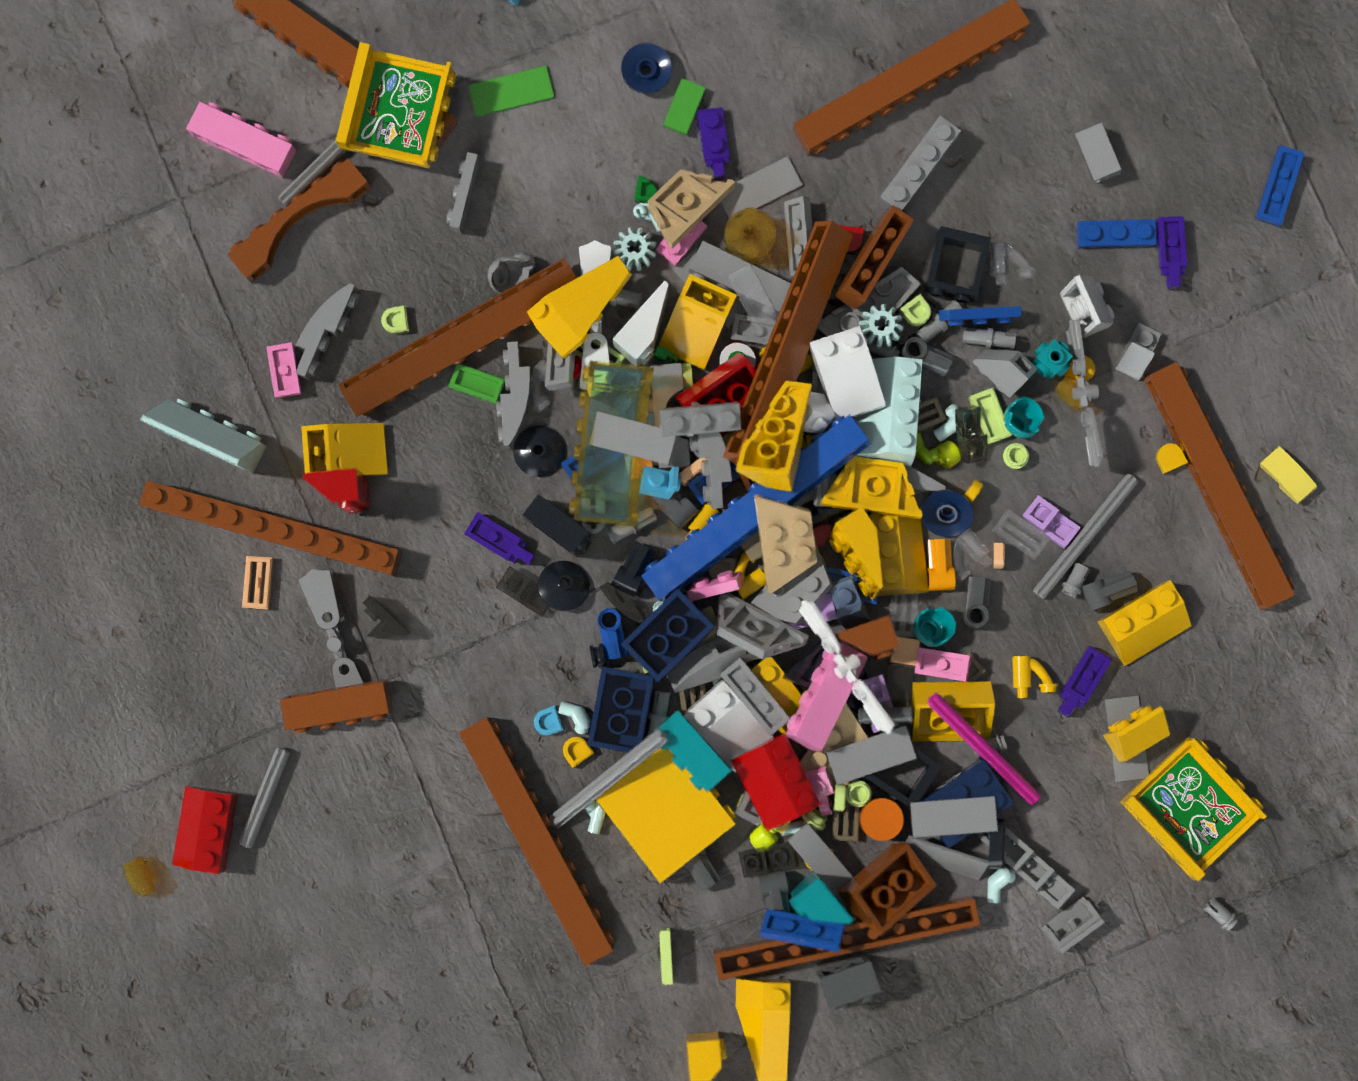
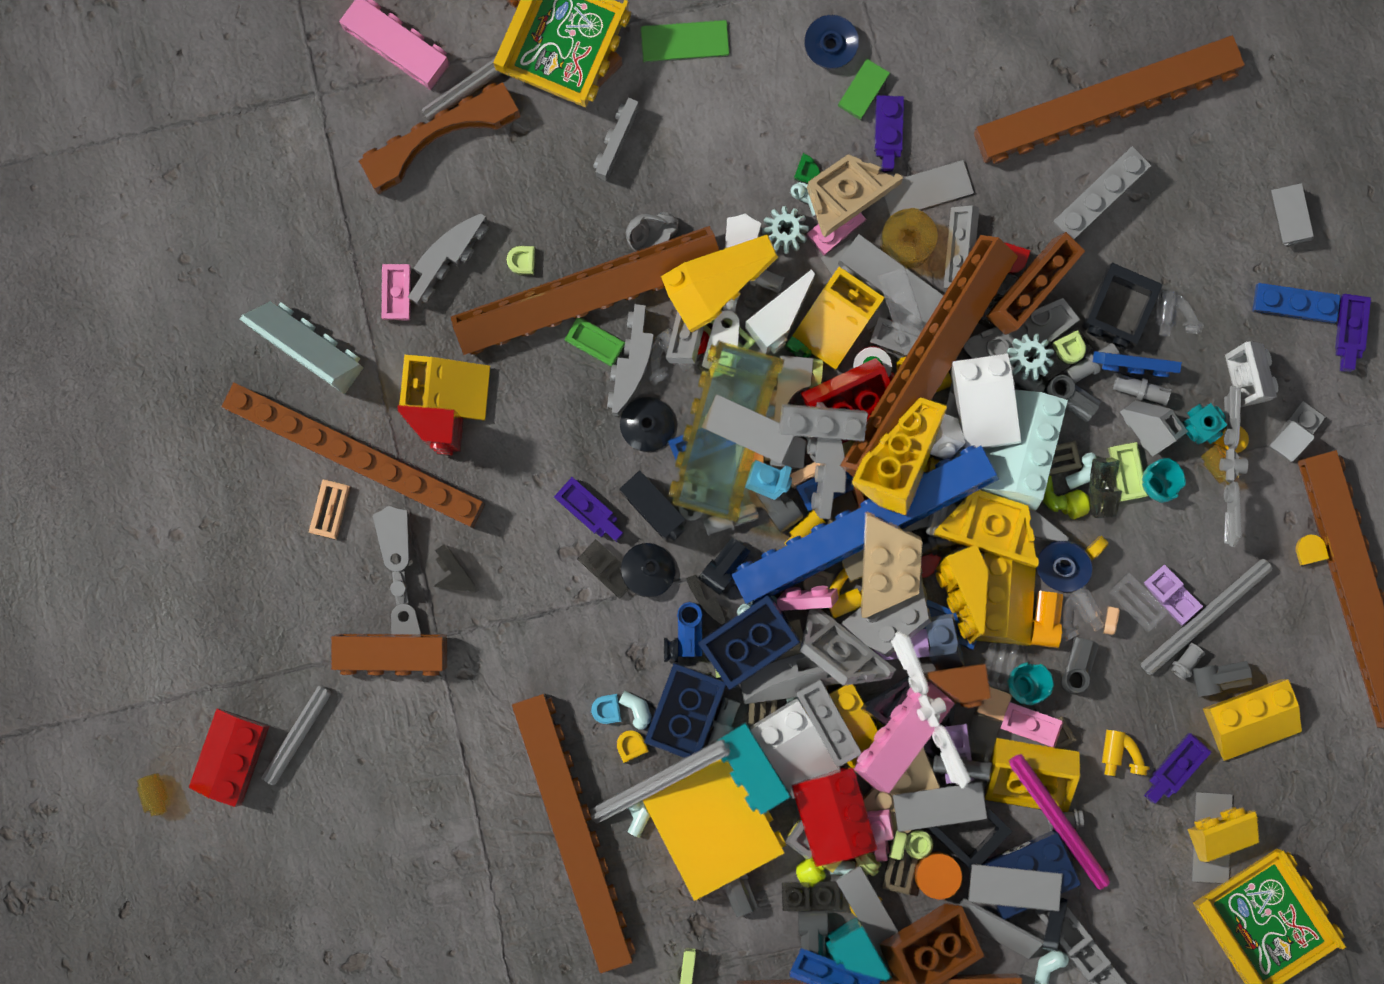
camera: 15 degrees right, 0 degrees up
yellowish green plate [1003,443,1029,469] -> none

